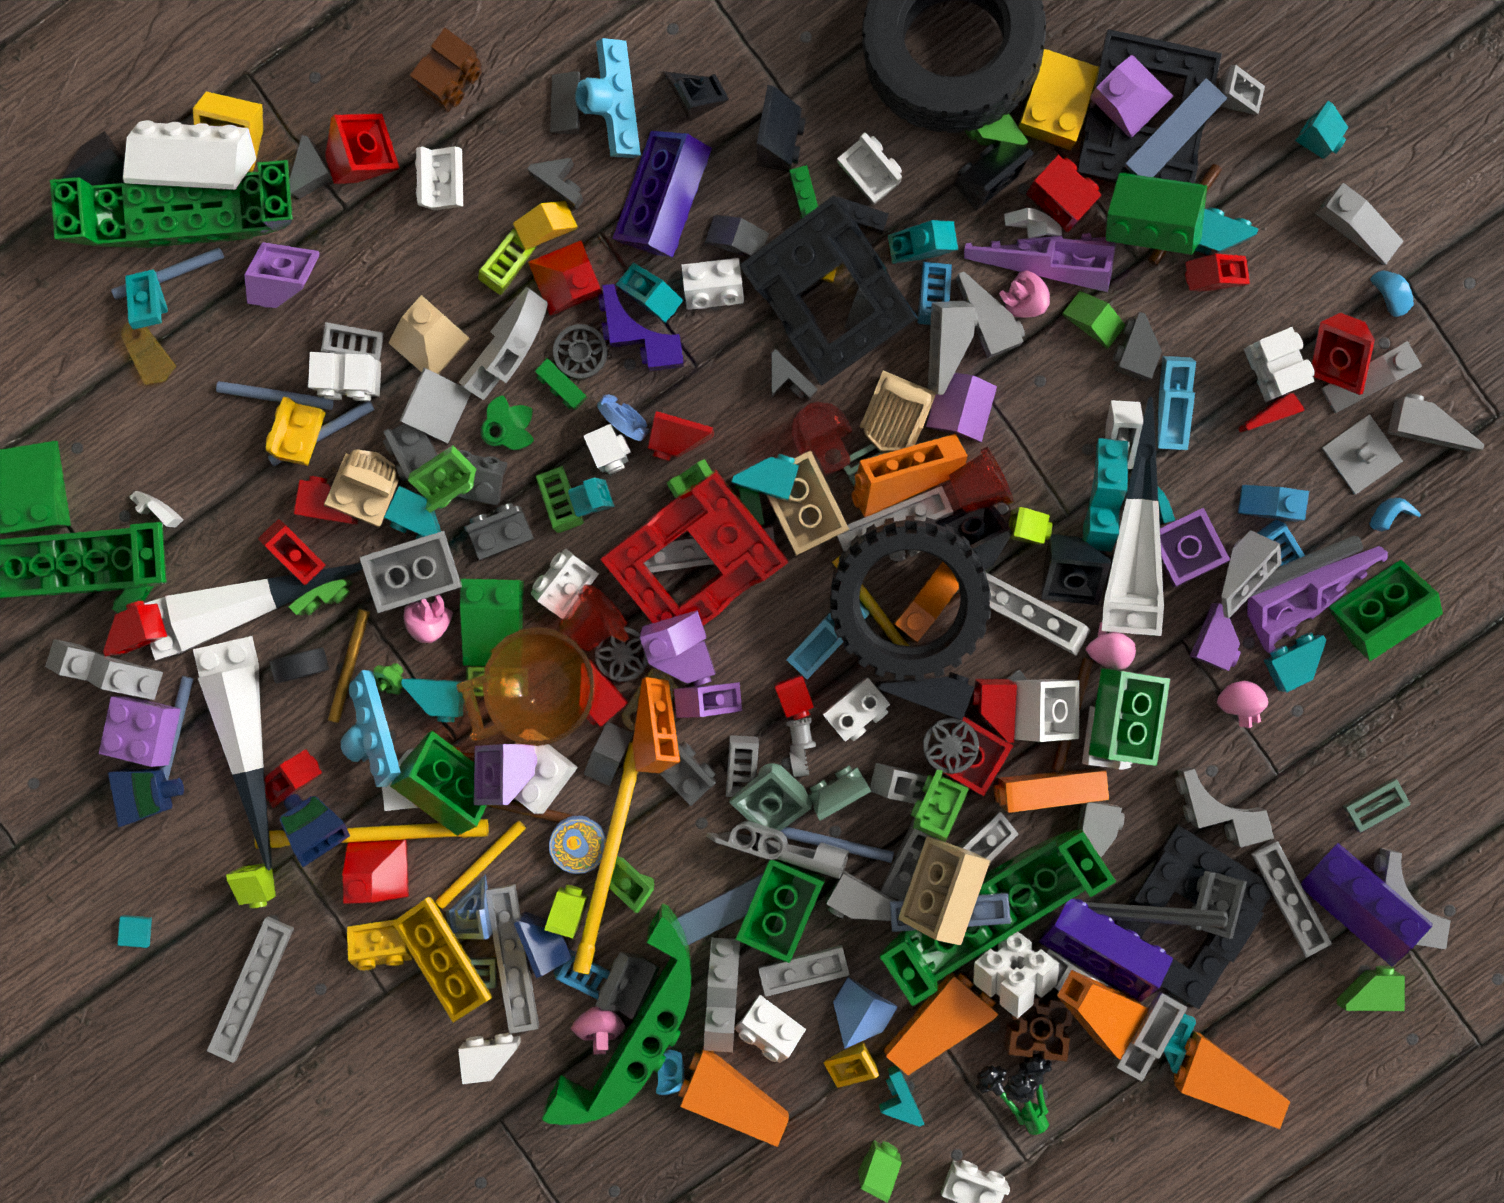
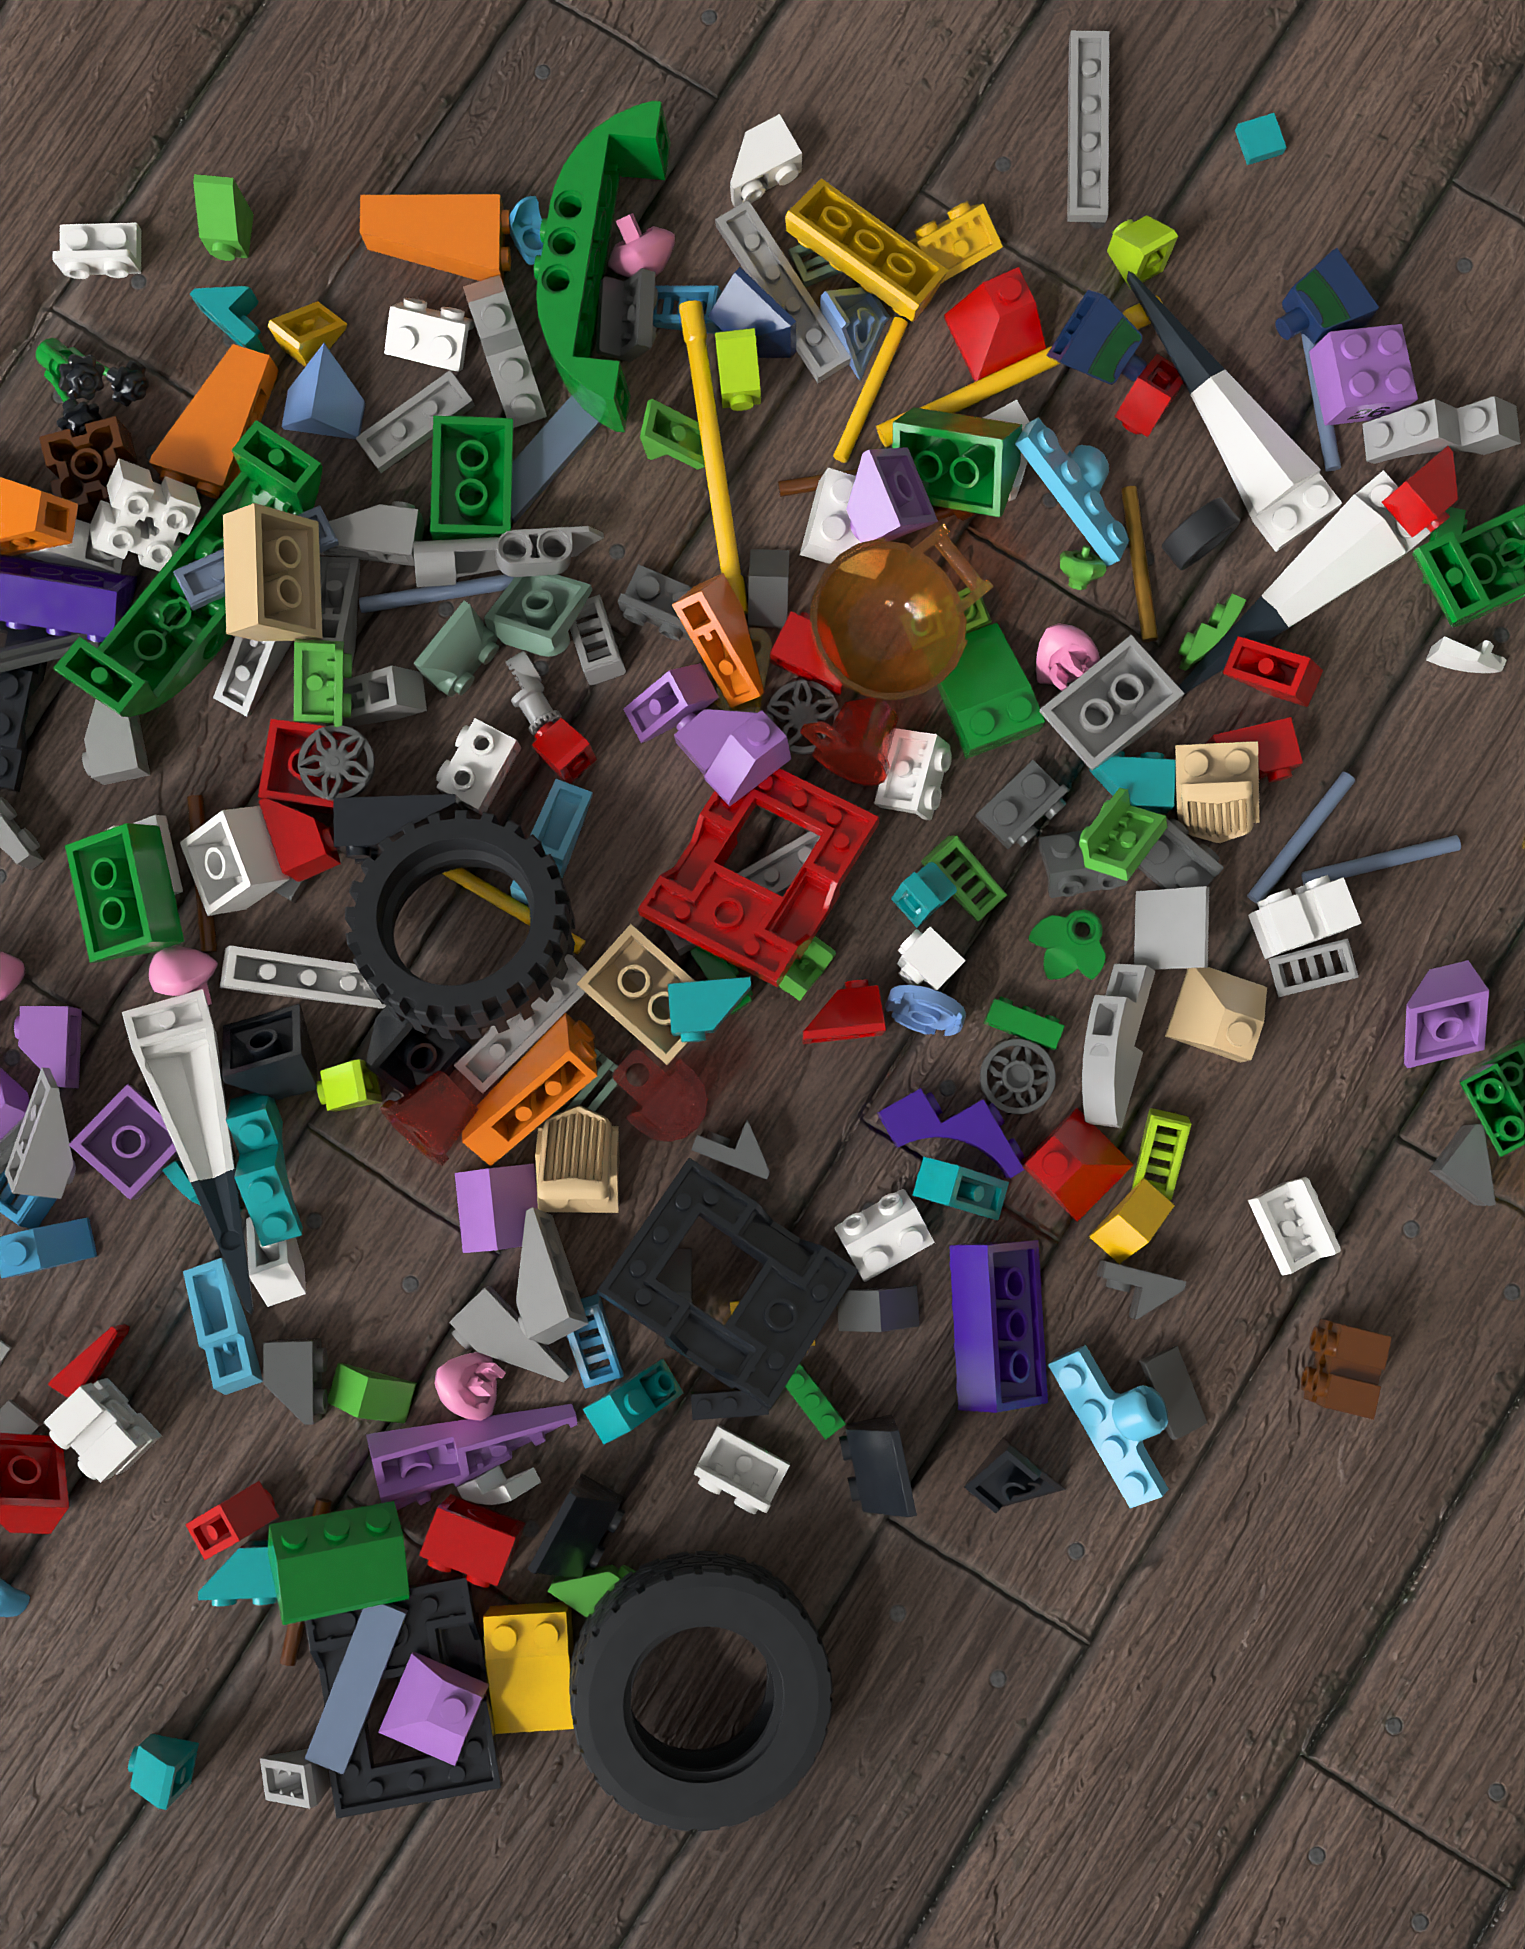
camera: 160 degrees right, 5 degrees down
yellow bracket [266,397,326,466] -> none
red slope [325,113,400,184] -> none
teal slope [402,678,465,722] -> none
tile [549,816,606,874] -> none
orange slope [892,561,959,642] -> none
orange slope [994,768,1109,813] -> none
light grey slope [1315,183,1403,265] -> none

